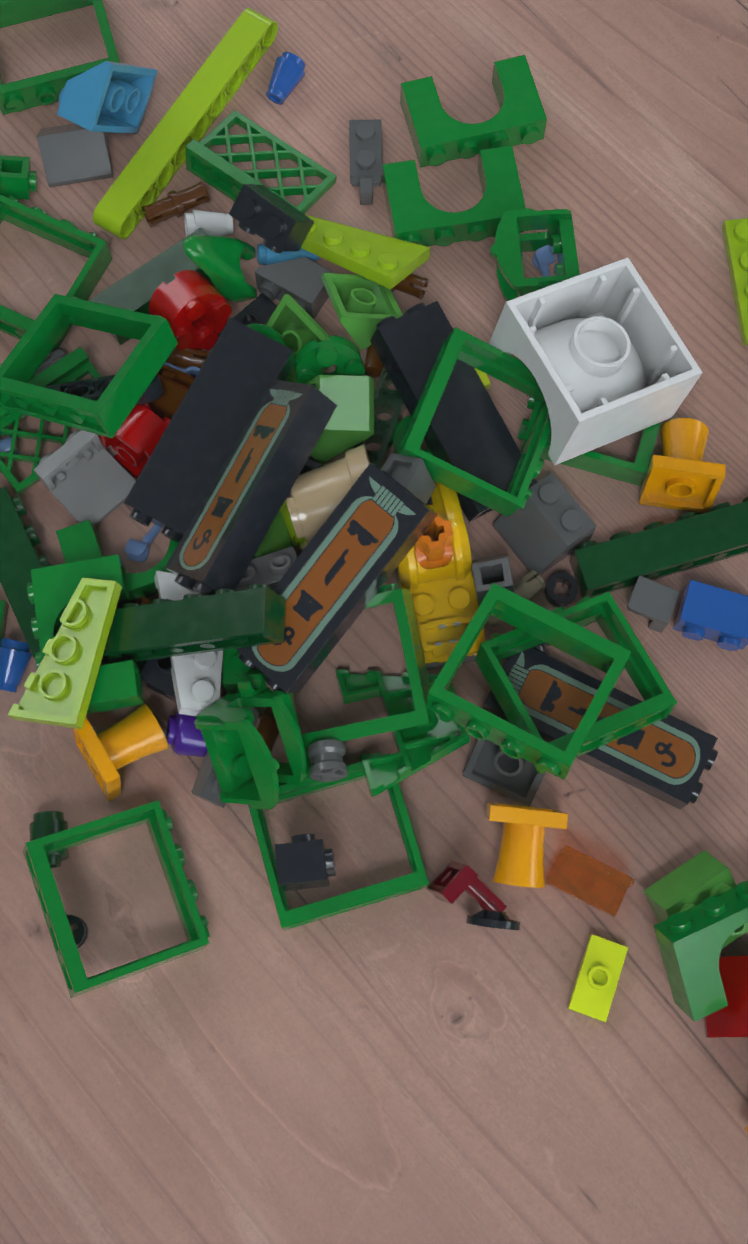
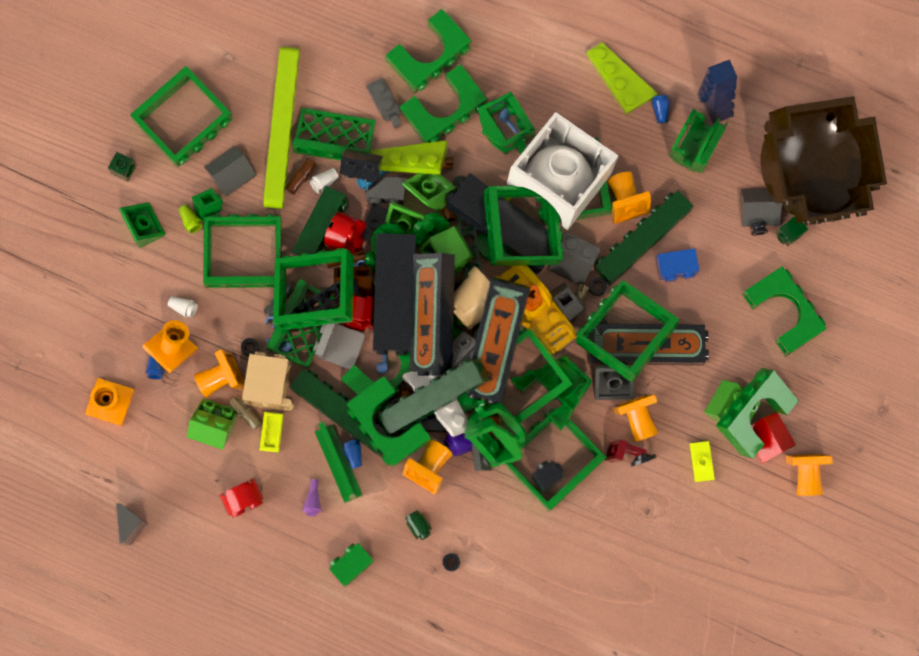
camera: 30 degrees left, 5 degrees up
lime wing [8,578,122,729] -> none
green window [23,800,211,998] -> none
dark azure slope [57,61,158,134] -> none
green animal [183,235,257,303] -> none
blue cone [266,52,305,105] -> none
dark grey wheel [308,740,348,782] -> none
dark grey panel [382,453,436,504] -> none
green window [426,583,631,780] -> none
clear orange panel [545,845,635,917] -> none
dark grey panel [627,576,680,633] -> none

